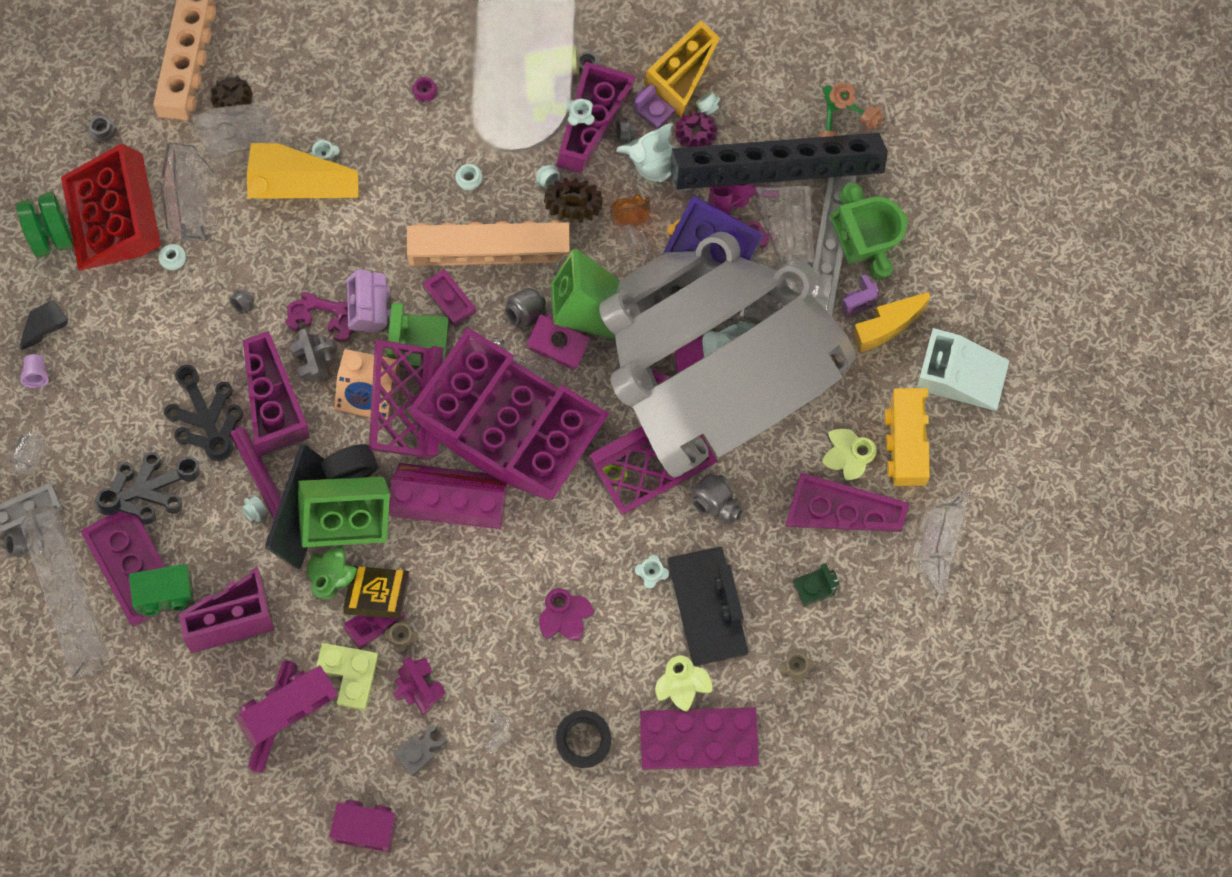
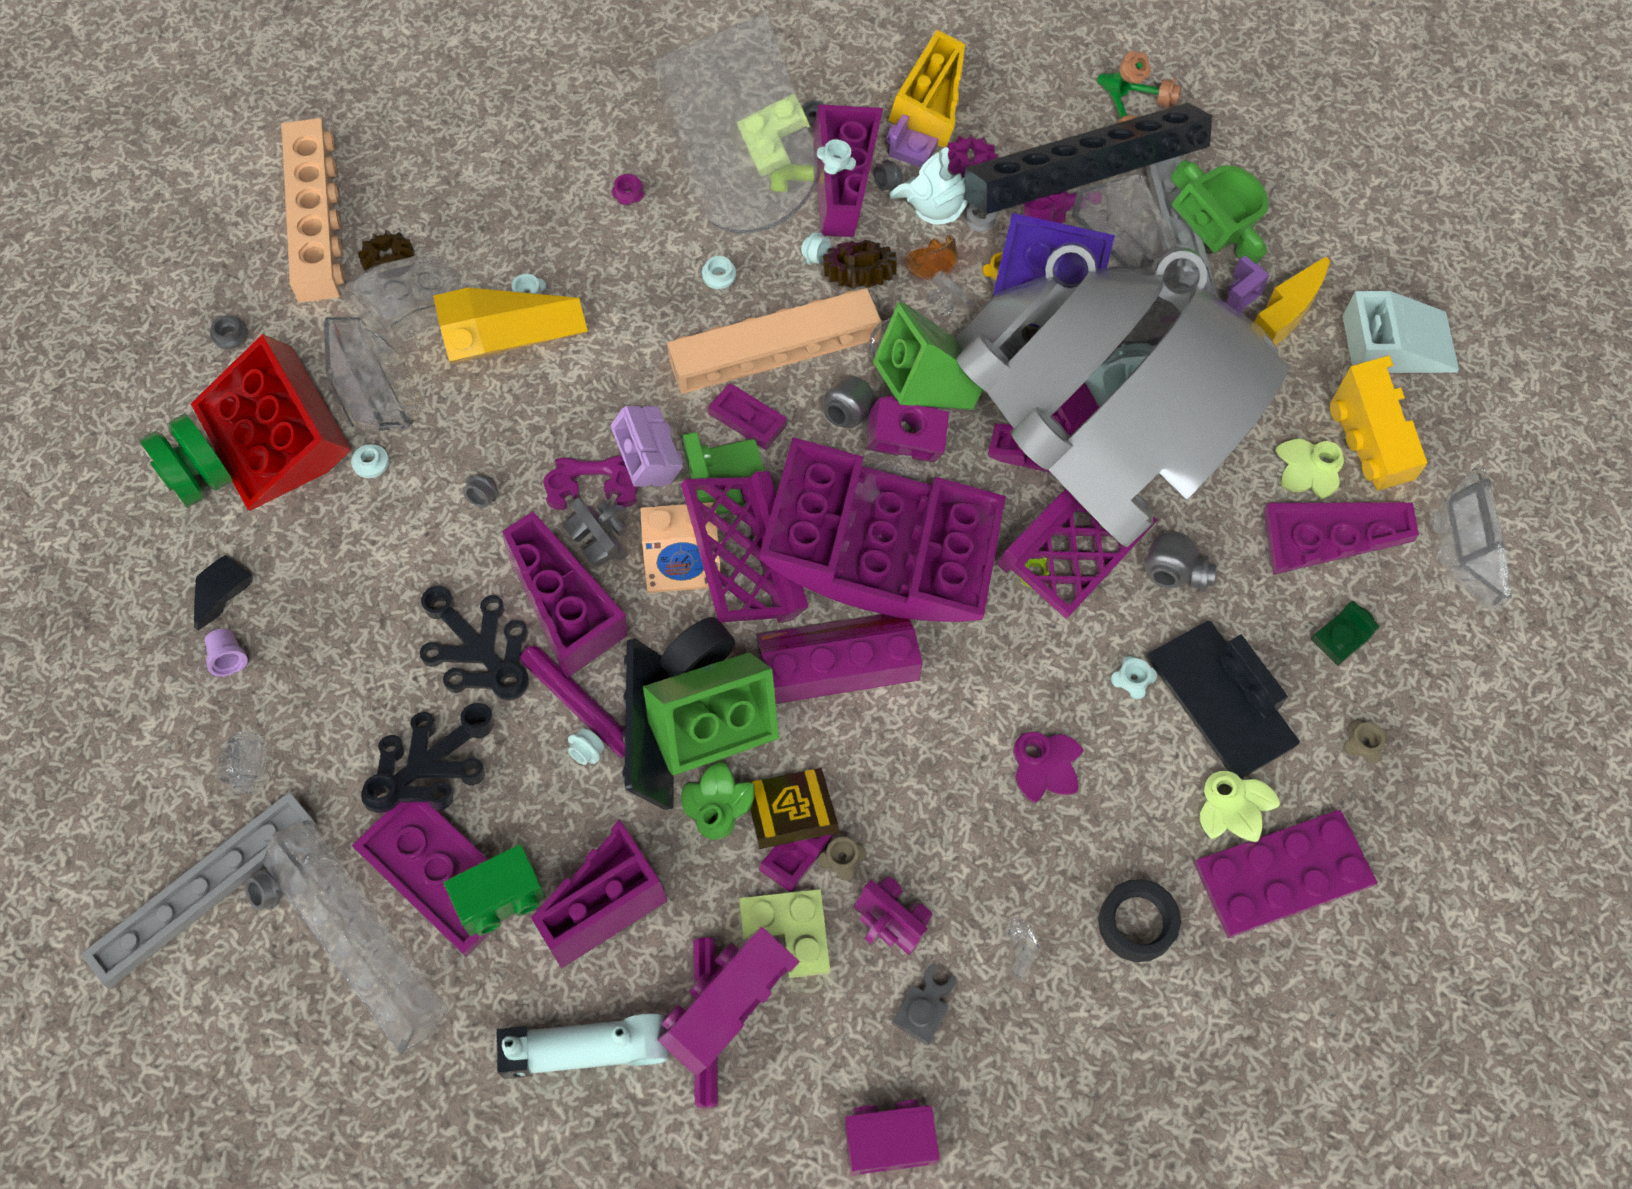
camera: 20 degrees left, 5 degrees down
light aqua plate [695,92,720,115] -> none
none -> light aqua piece [496,1014,669,1079]

